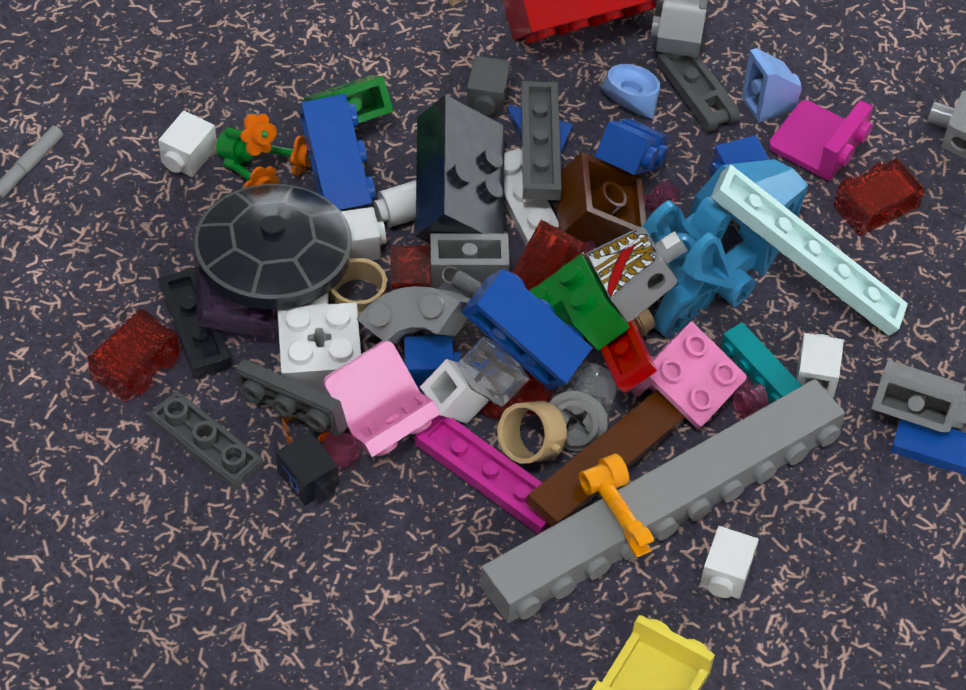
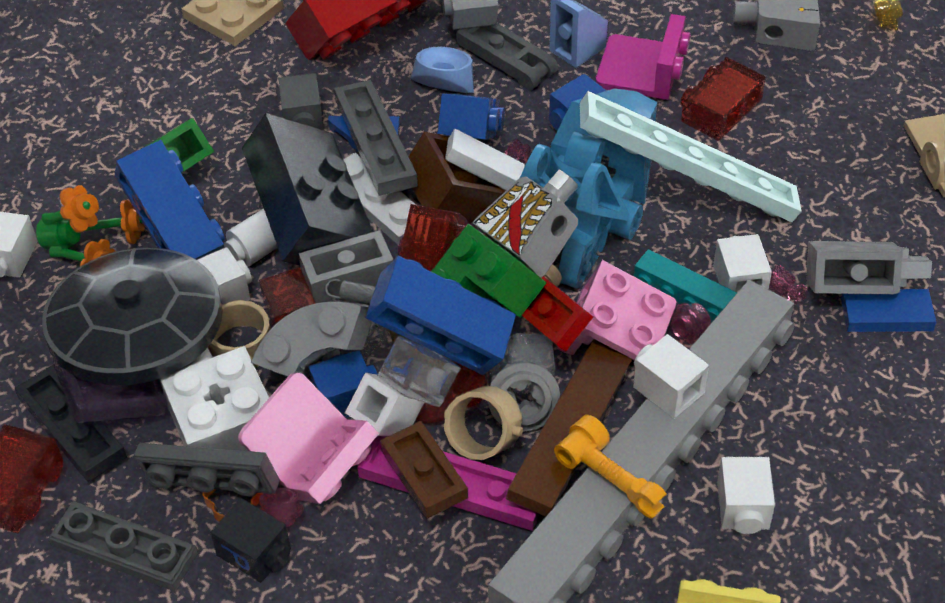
camera: 15 degrees left, 5 degrees down
none -> reddish brown plate [380,421,468,519]
none -> white tile [445,129,525,190]
none -> white brick [633,334,709,419]
none -> clear pink piece [769,265,808,306]

